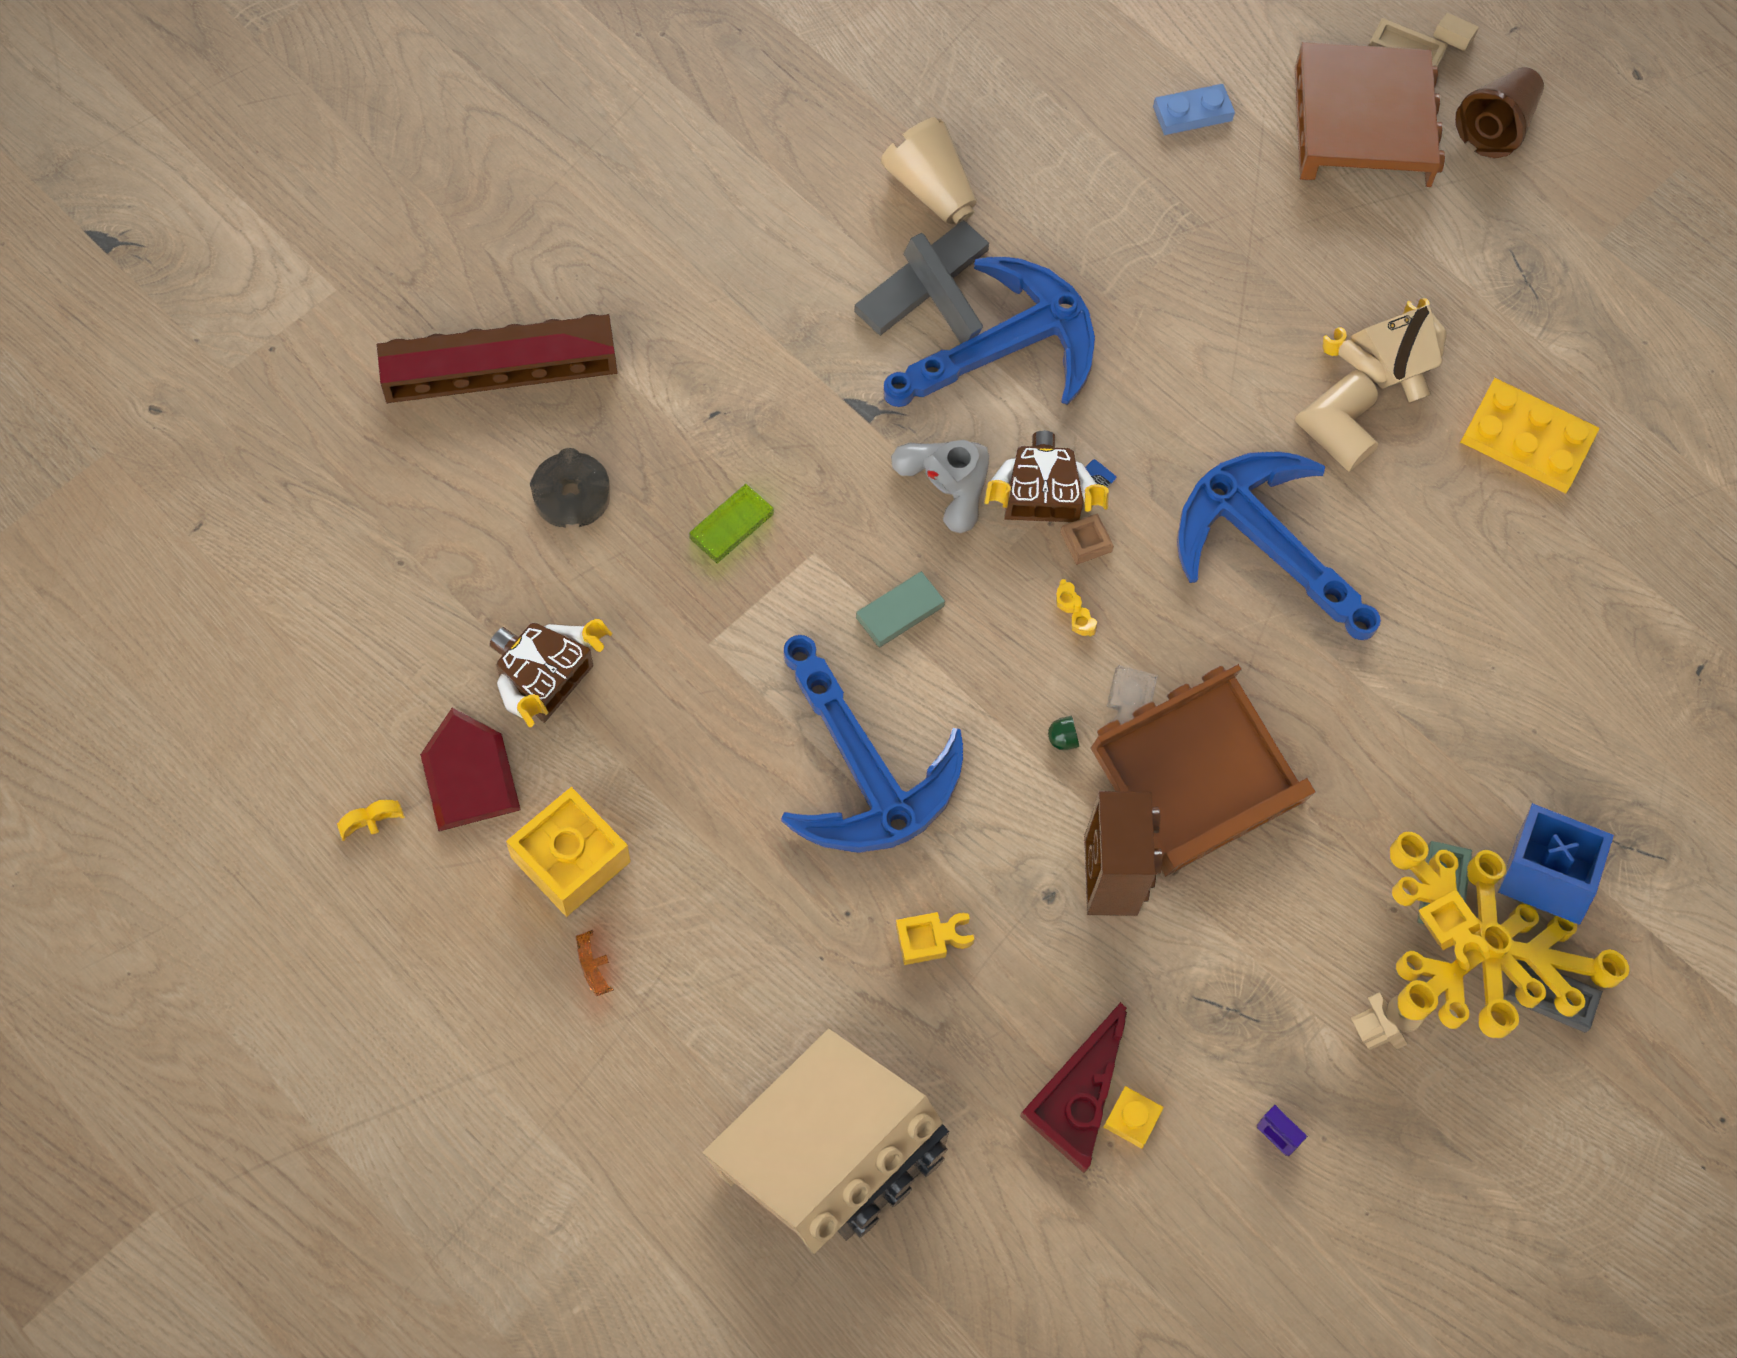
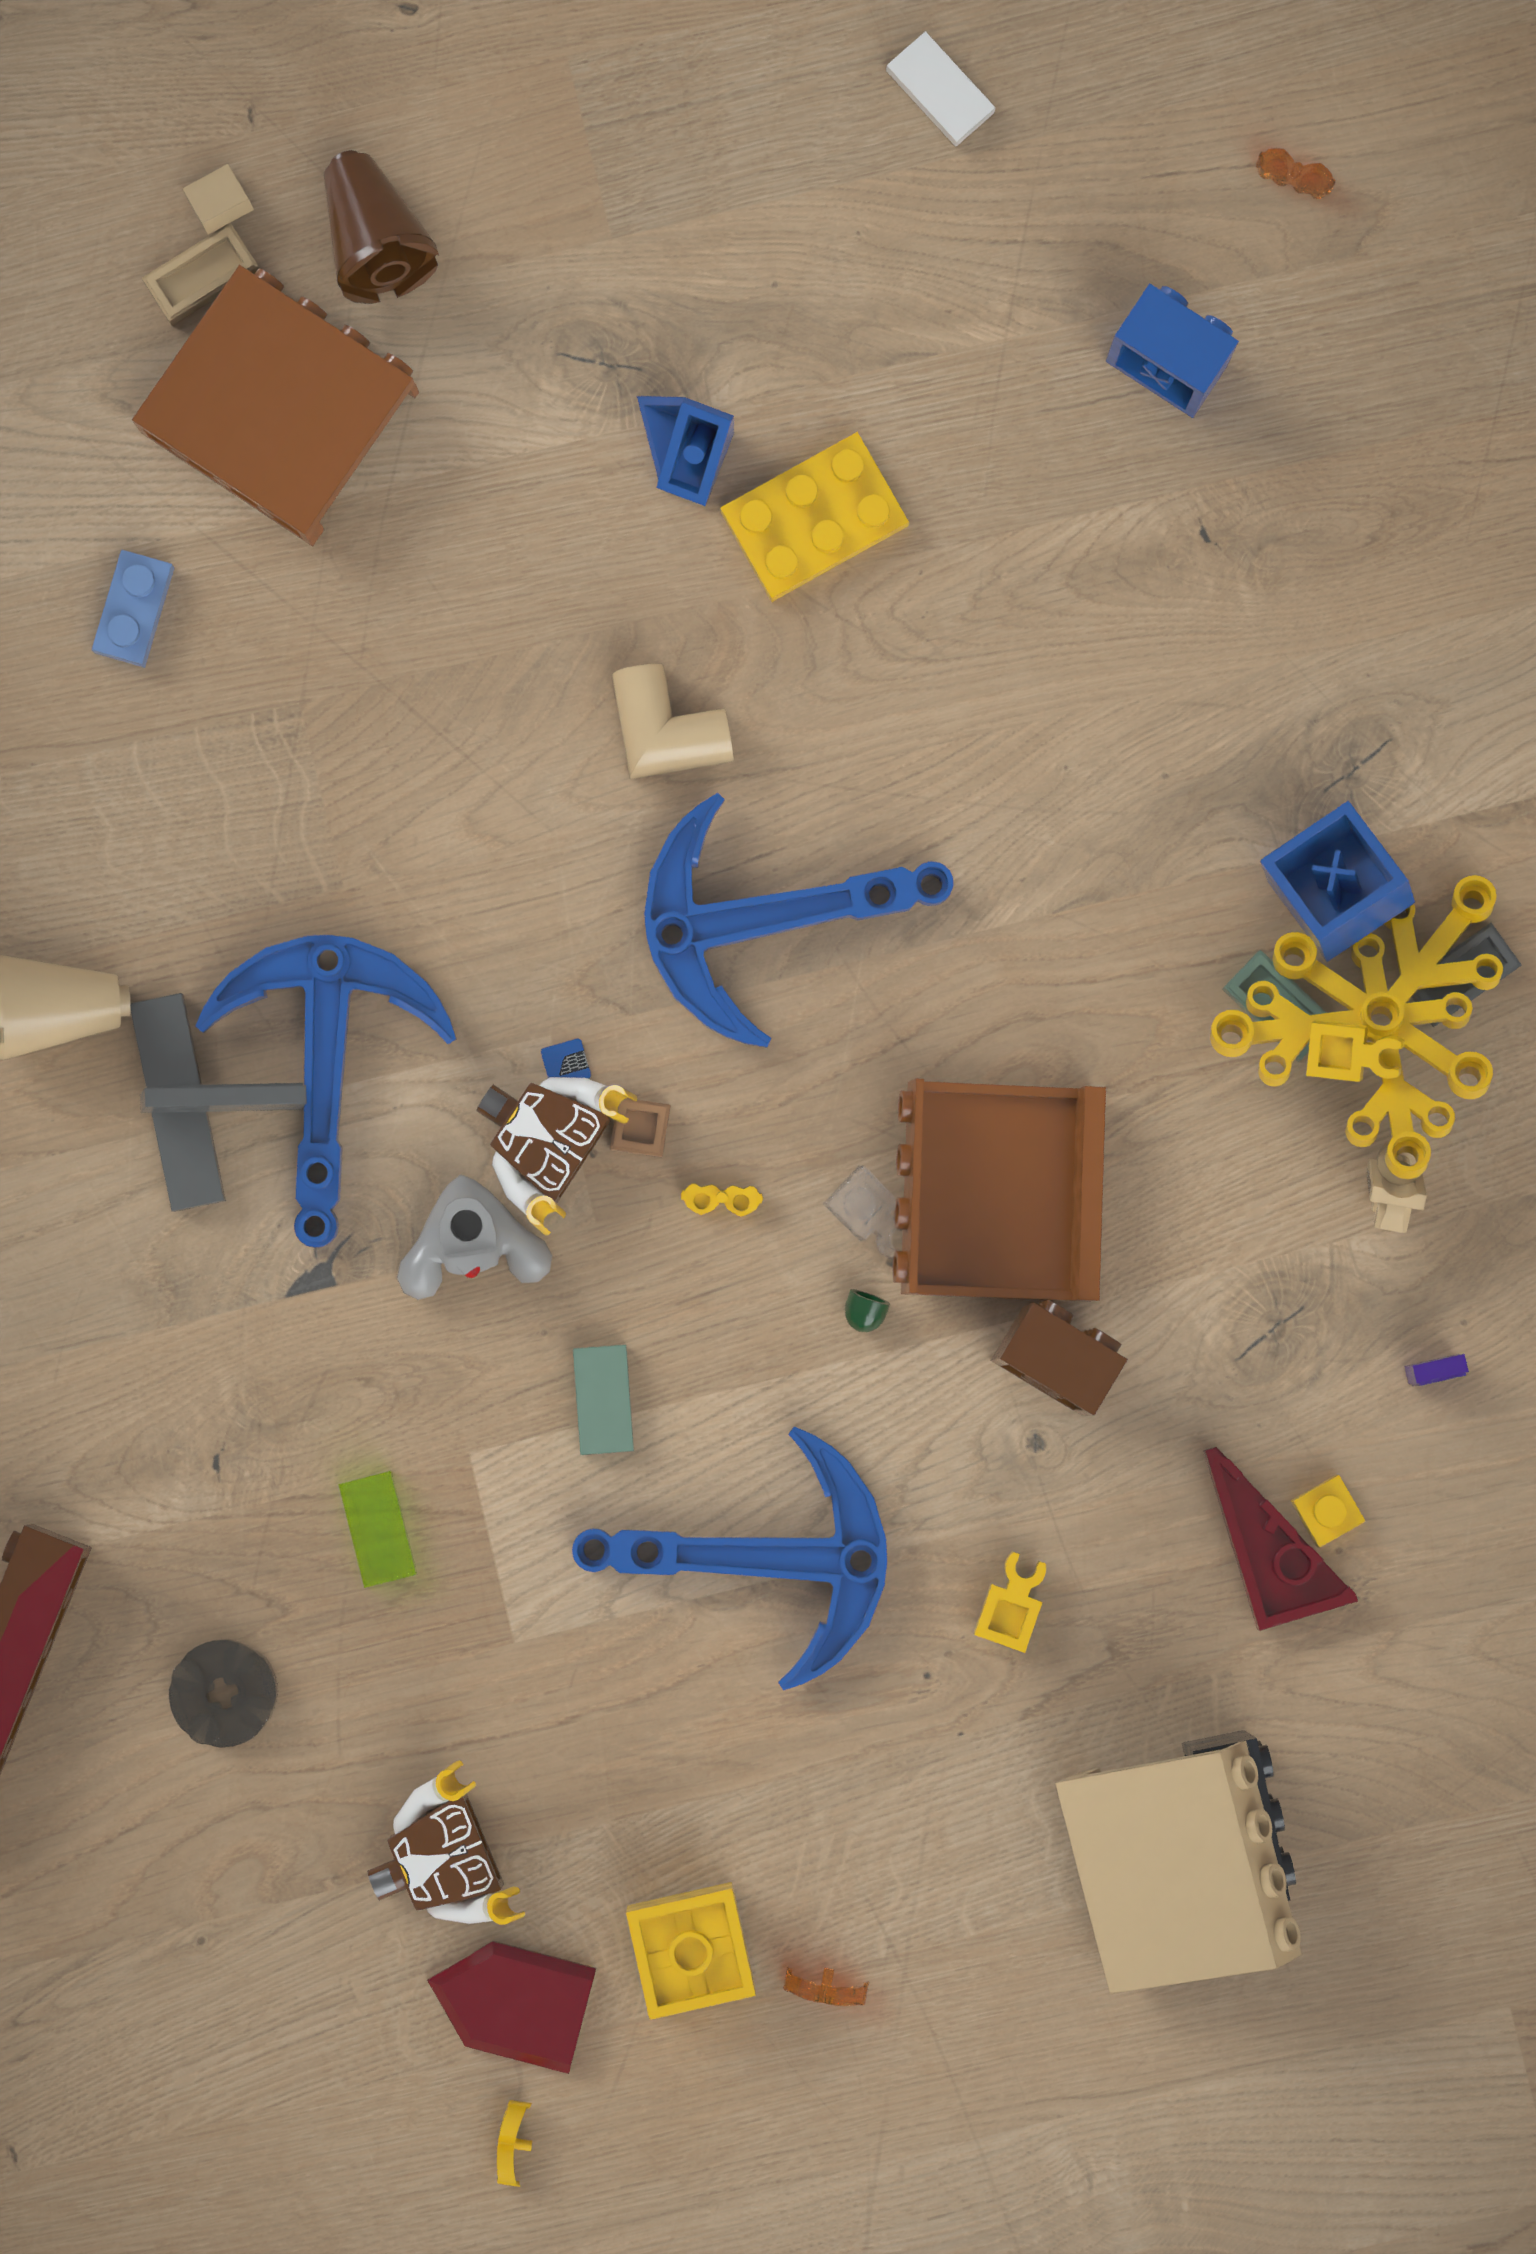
camera: 60 degrees left, 20 degrees up
tan torso [1322,298,1447,403] -> none
none -> blue slope [637,396,734,506]

